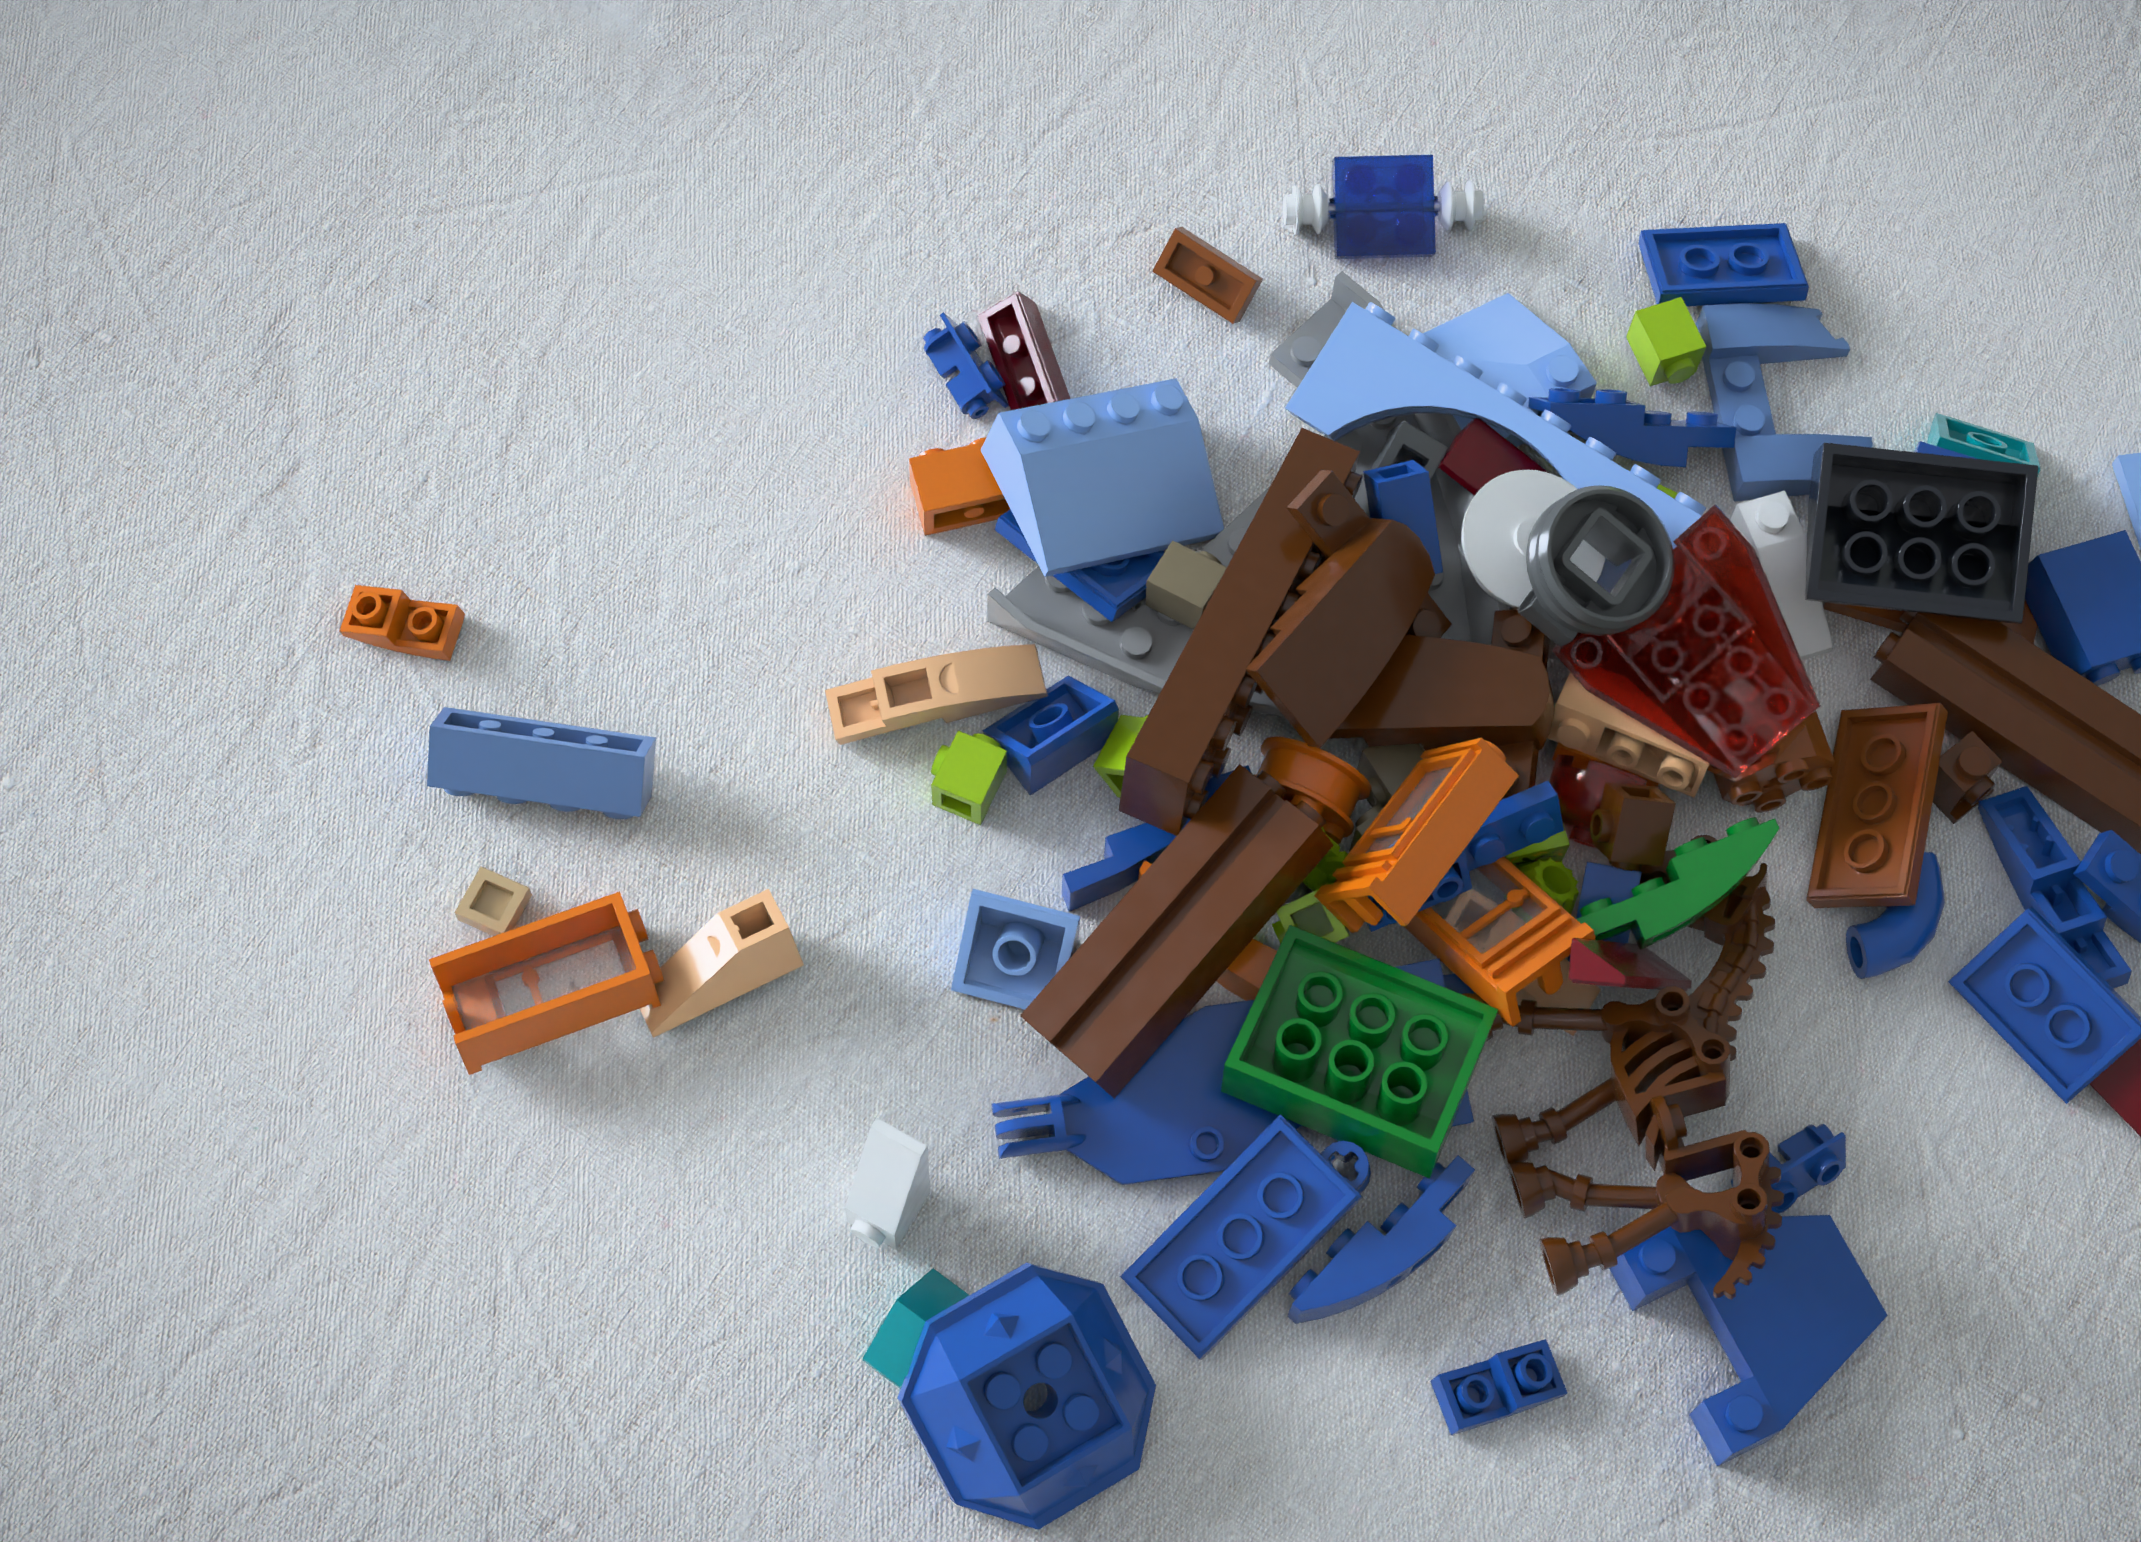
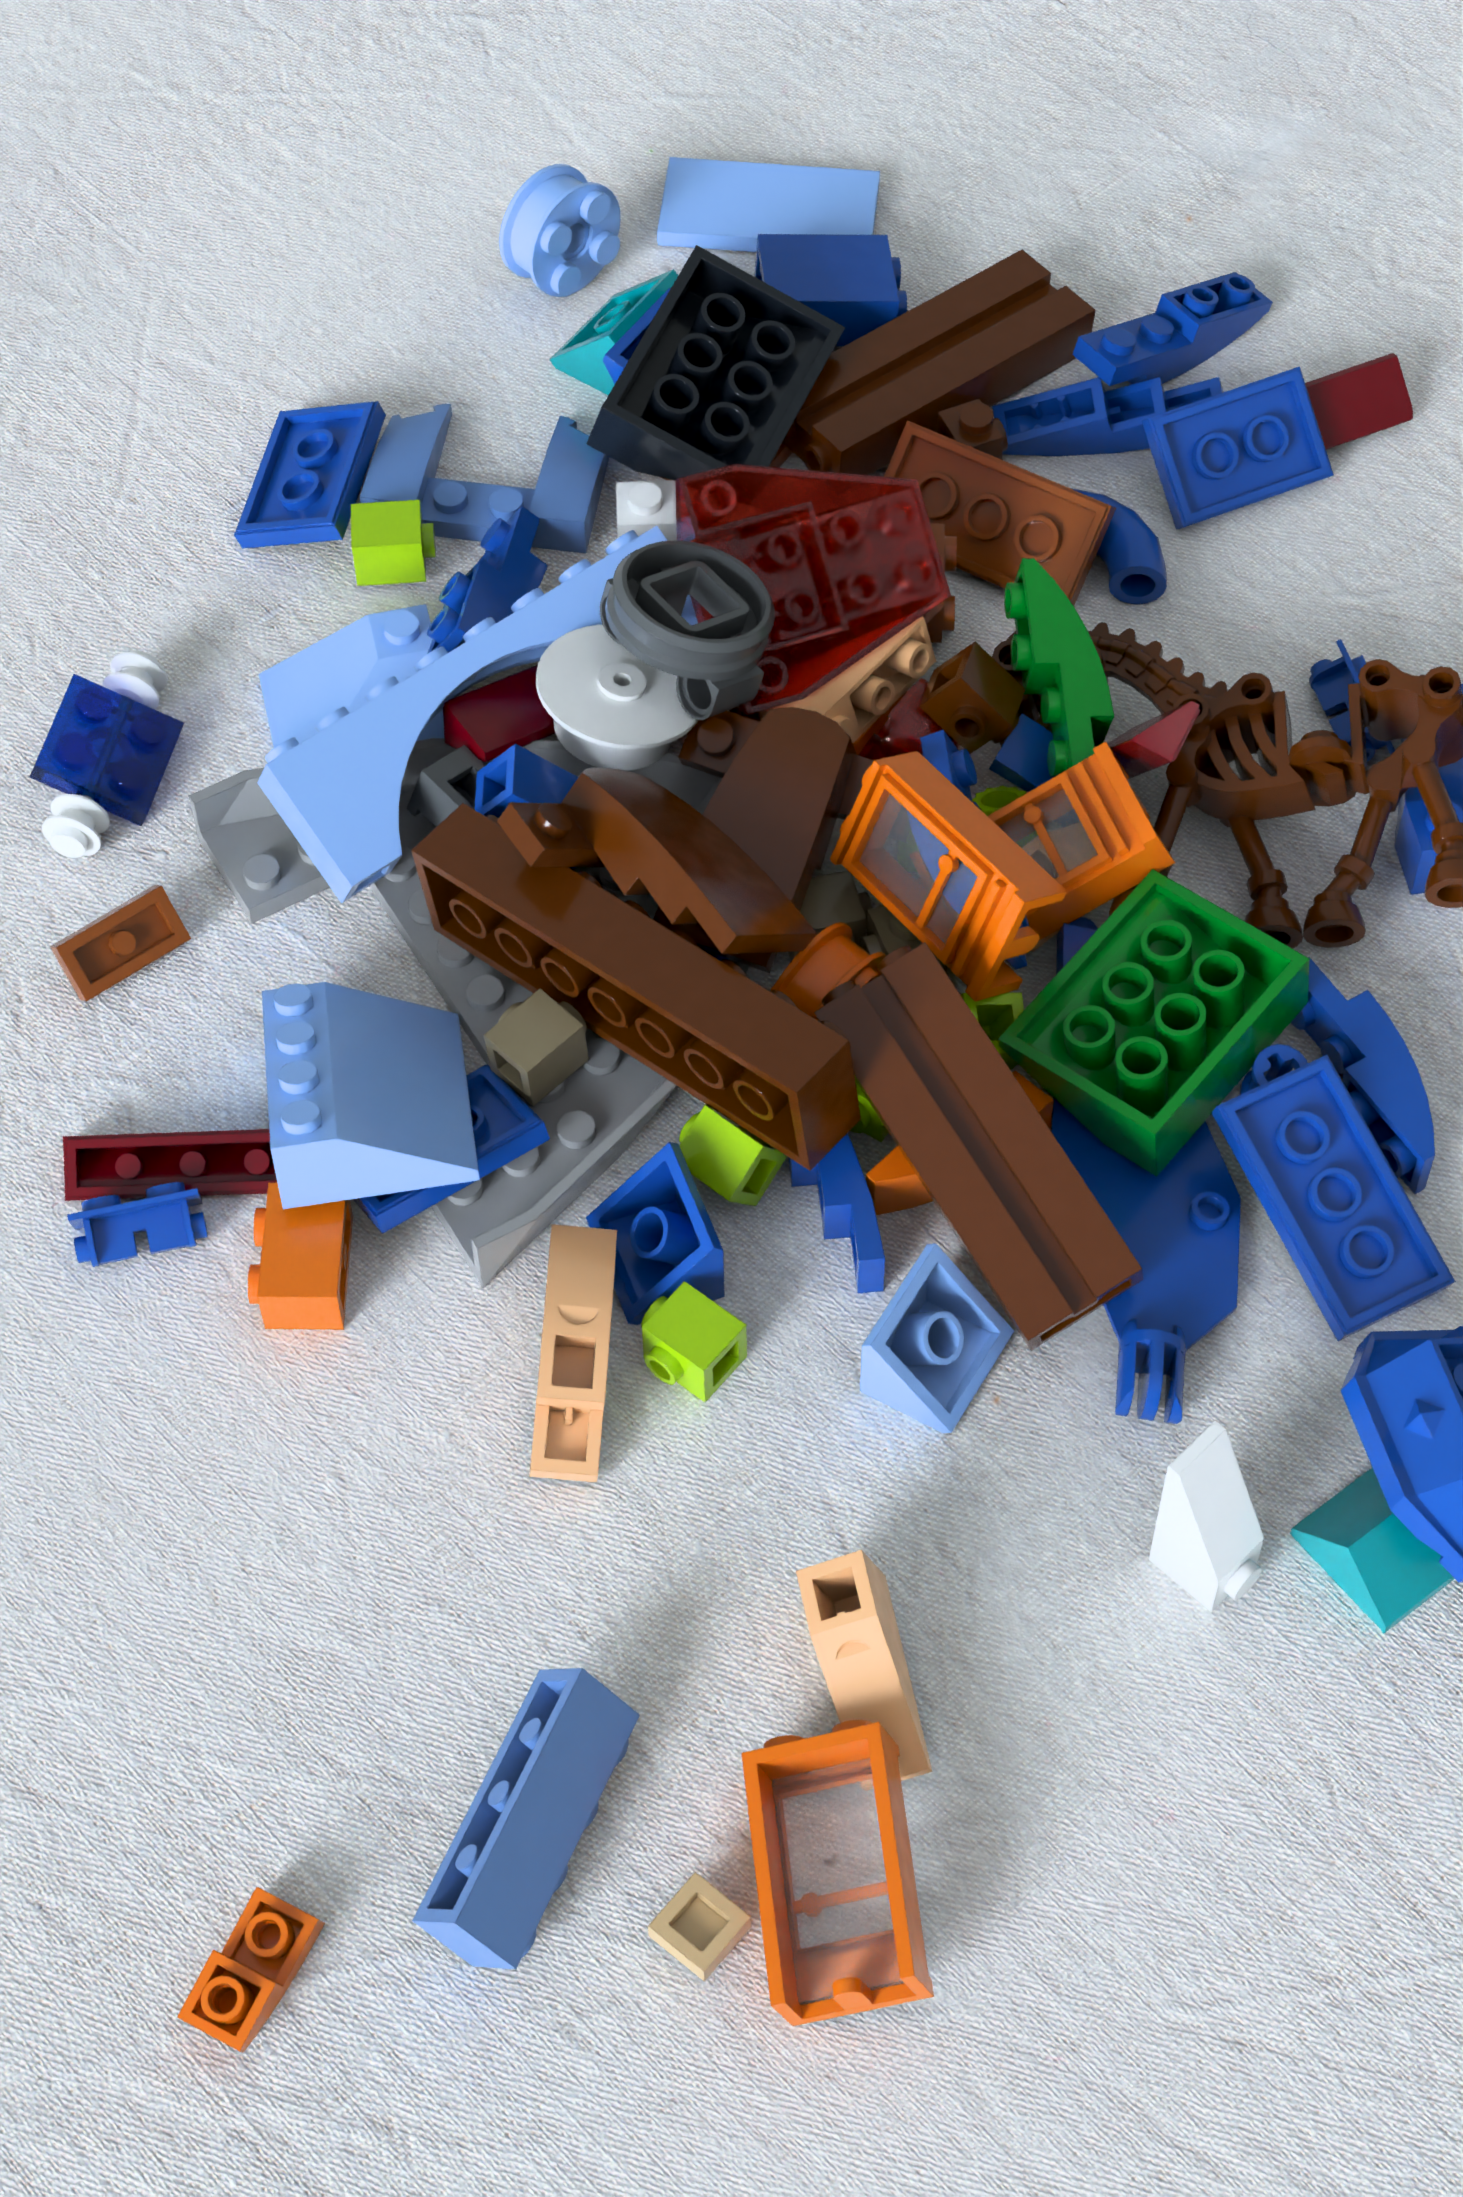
camera: 70 degrees left, 10 degrees down
none -> light blue wheel [499,164,621,297]

